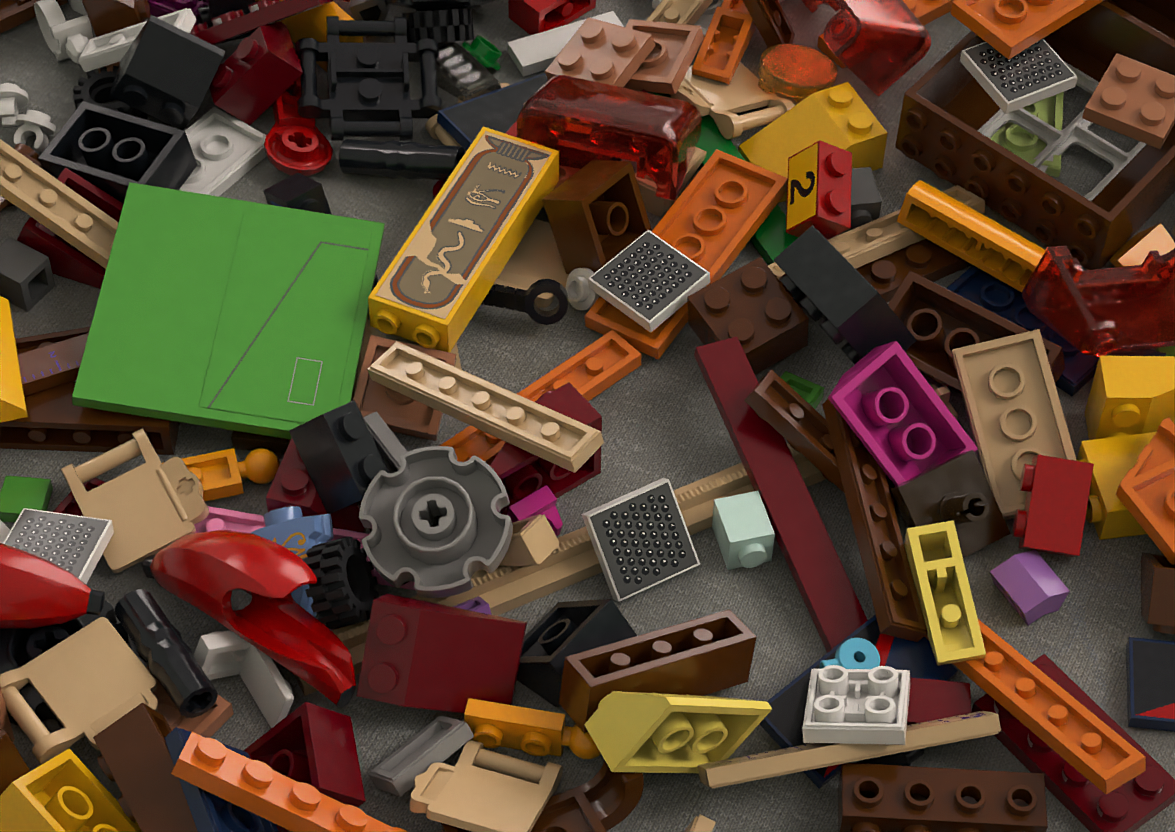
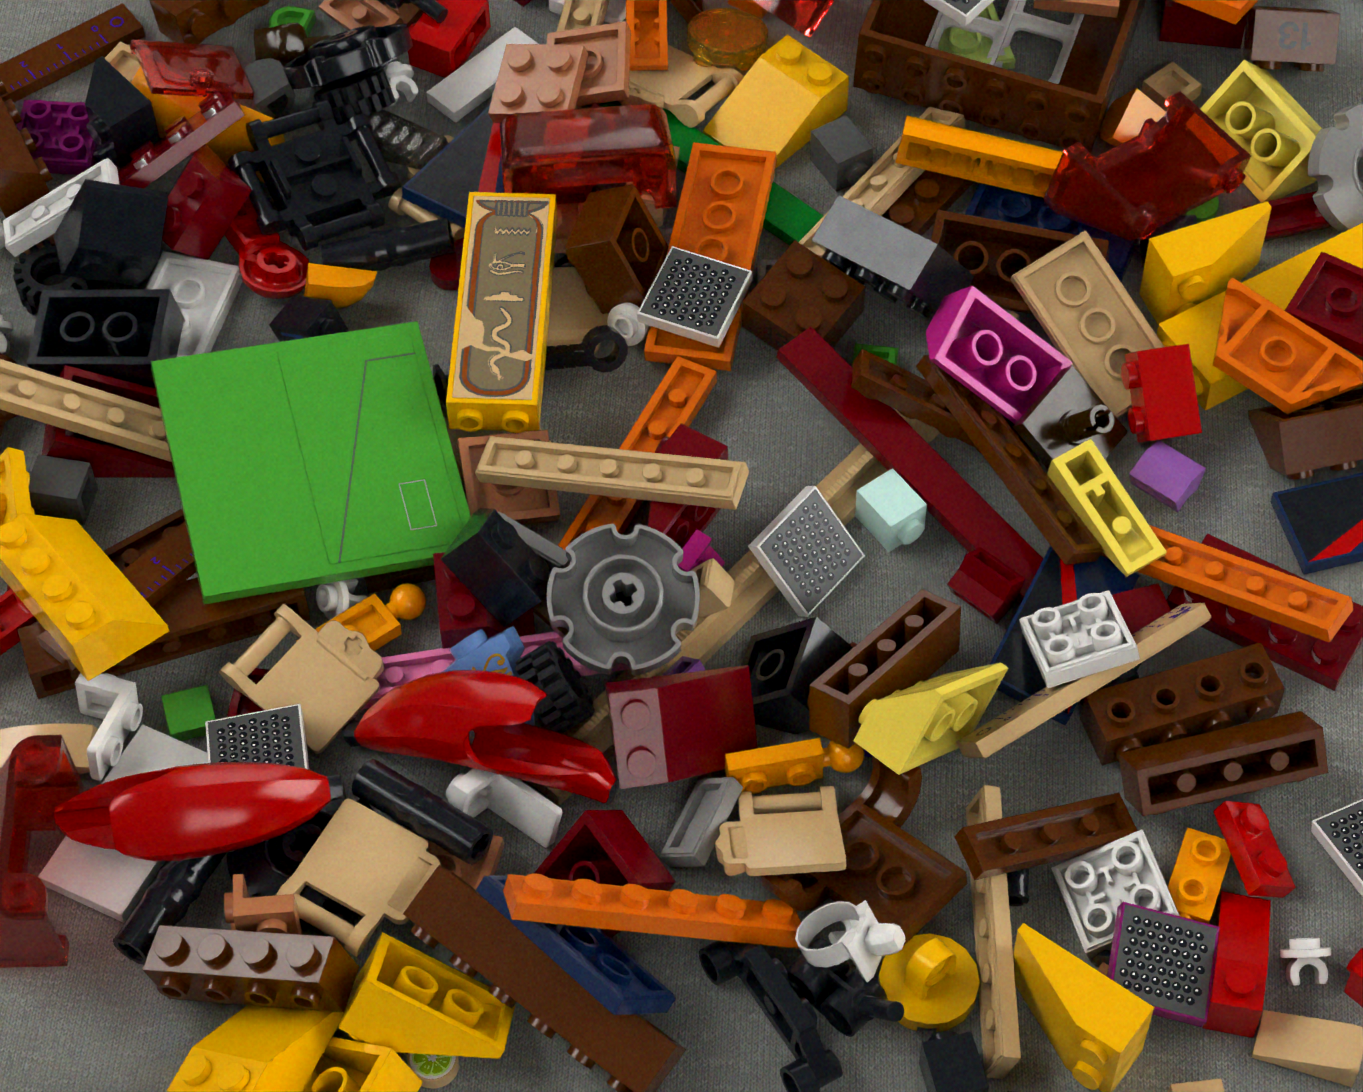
camera: 20 degrees left, 5 degrees up
green plate [462,35,502,71] -> none
red brick [786,140,852,240] -> none
medium azure piece [820,638,880,669] -> none
none -> light orange brick [304,263,377,309]
none -> white plate [316,578,367,620]
none -> white plate [383,61,418,106]
none -> dark red piece [947,547,1026,625]

